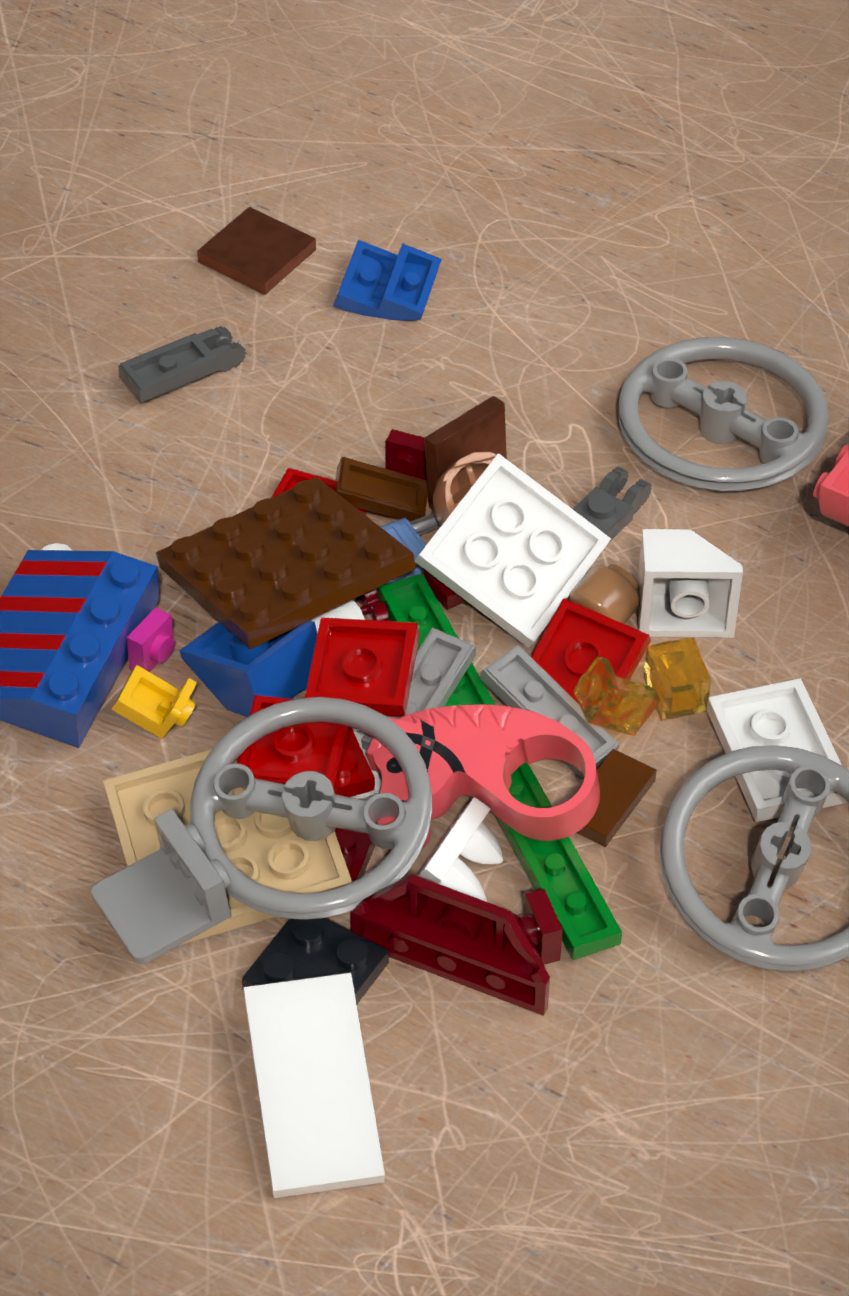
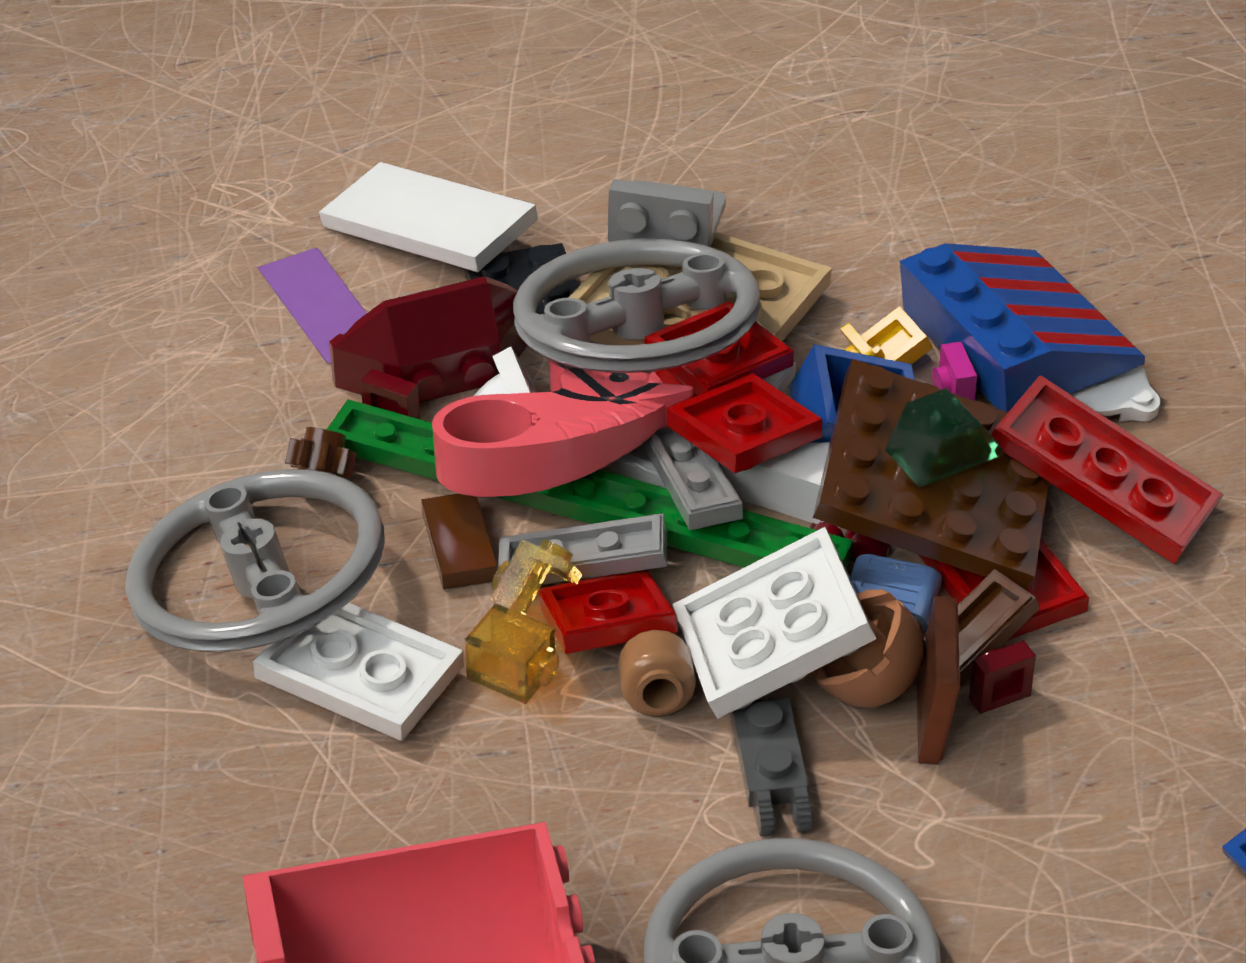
camera: 135 degrees right, 5 degrees down
white slope [637,529,743,638] -> none
none -> medium lavender sticker [257,247,366,364]
none -> reddish brown gear [285,427,357,479]
none -> clear green slope [885,388,1003,488]
none -> red tile [988,376,1224,564]

